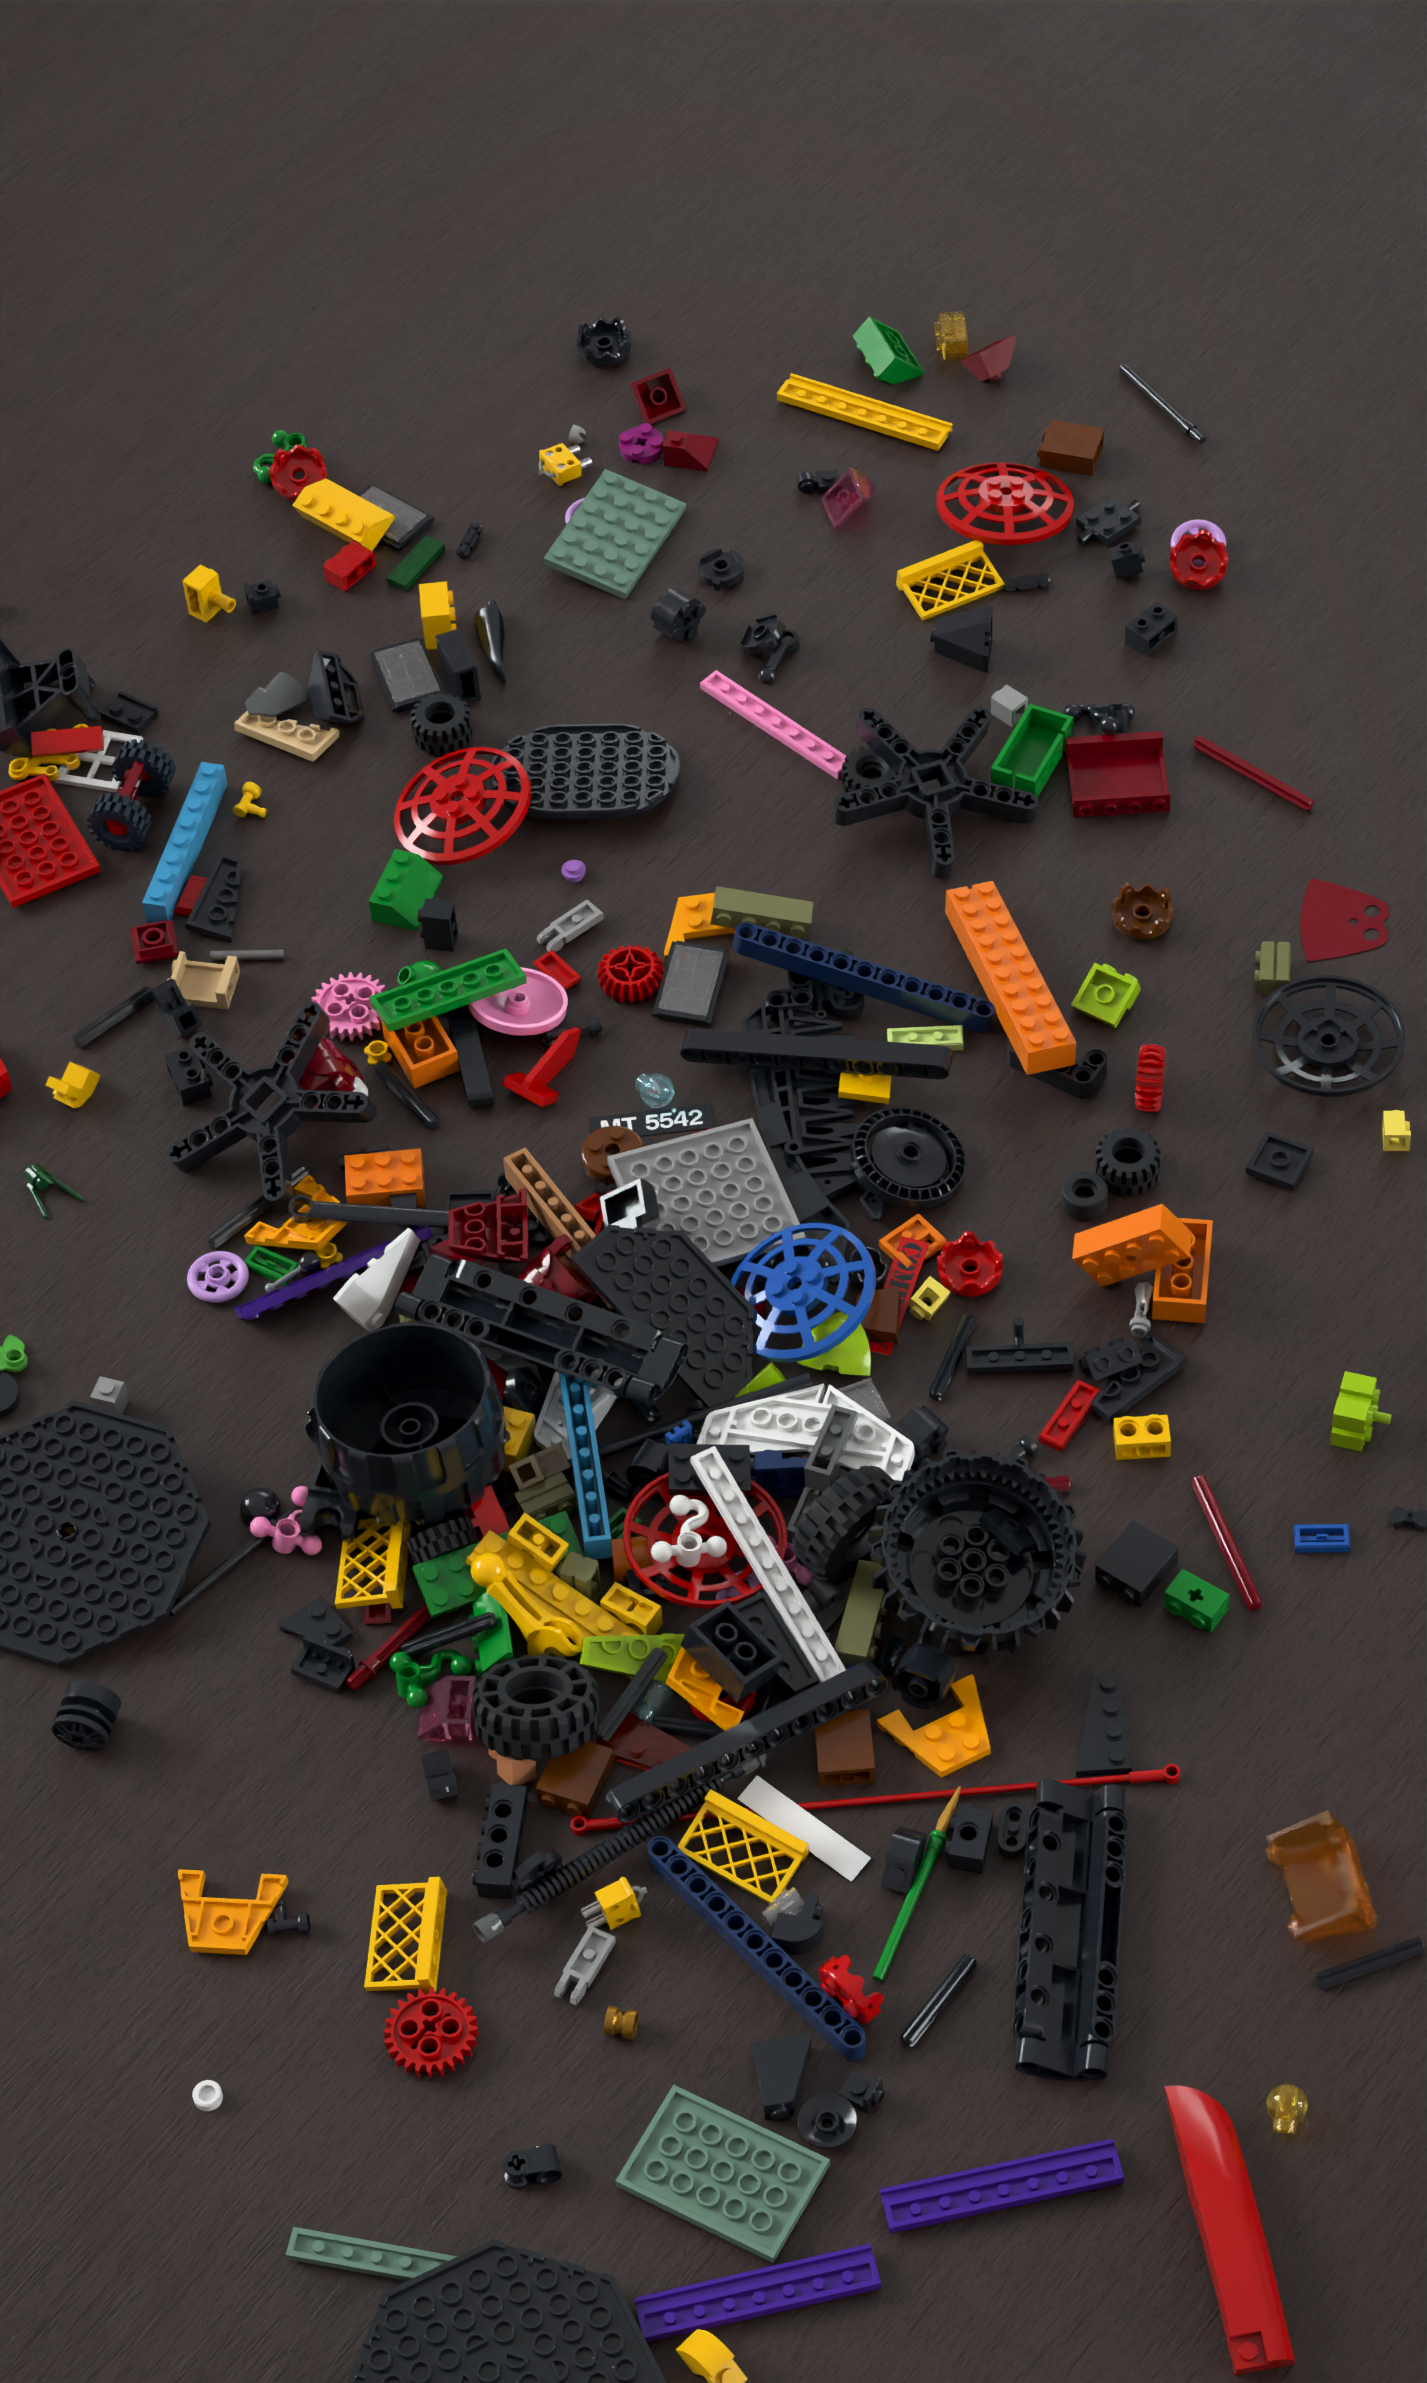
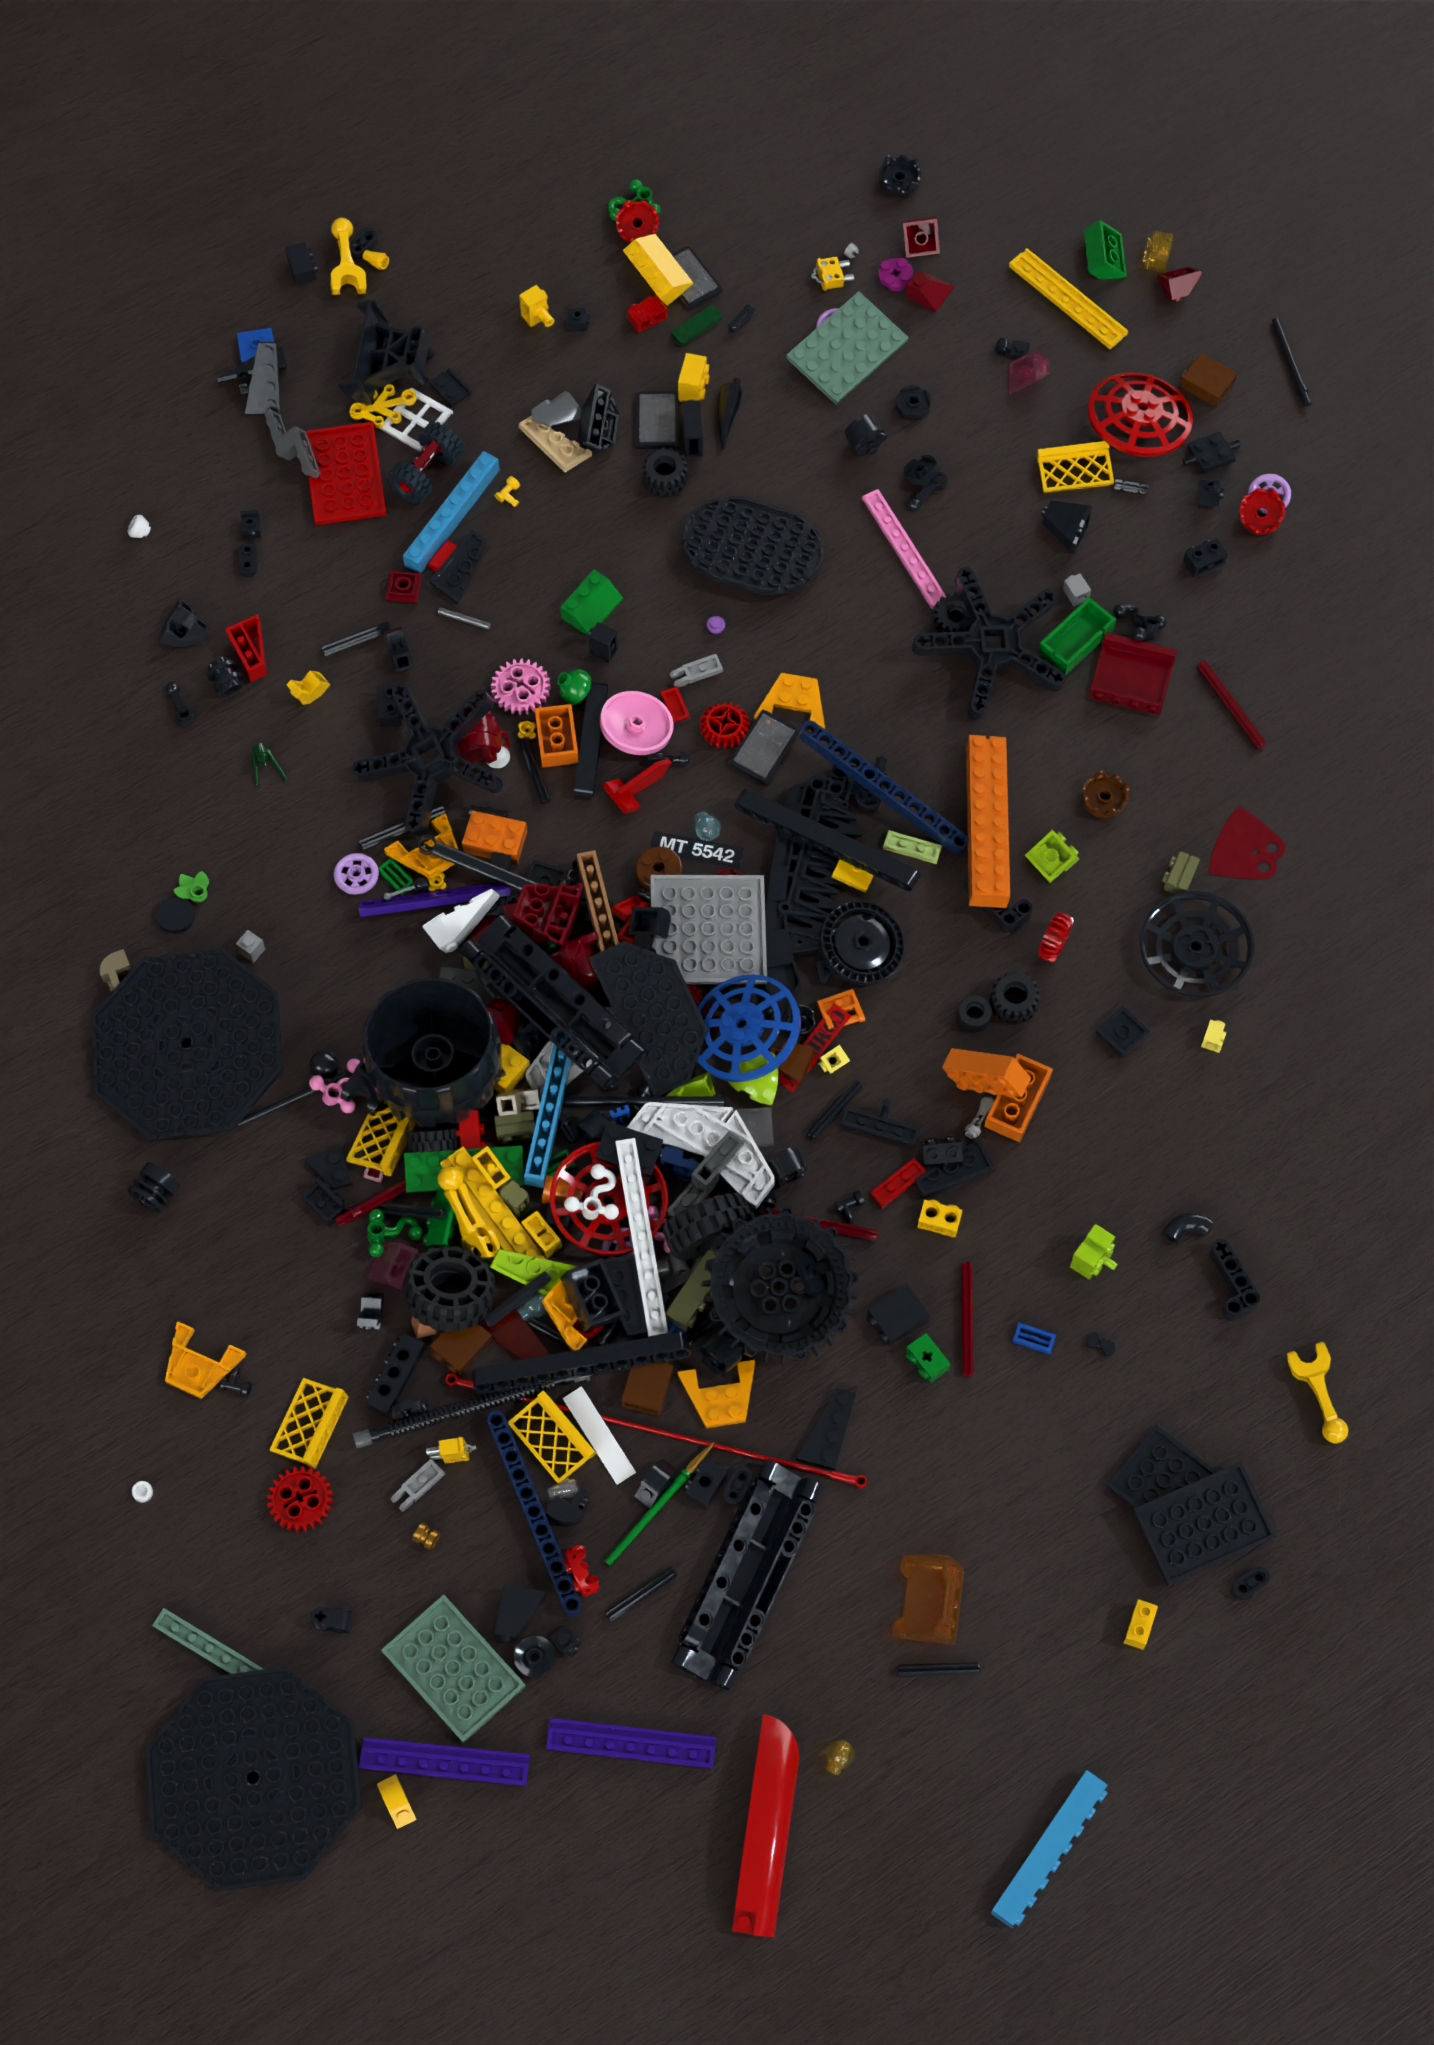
camera: 15 degrees right, 15 degrees up
red tile [31,726,104,757] -> none
tan panel [167,951,240,1010] -> none
green plate [369,948,527,1032] -> none
red dish [394,747,531,865] -> none
olive brick [710,886,813,940] -> none
red plate [937,1231,1003,1297] -> none

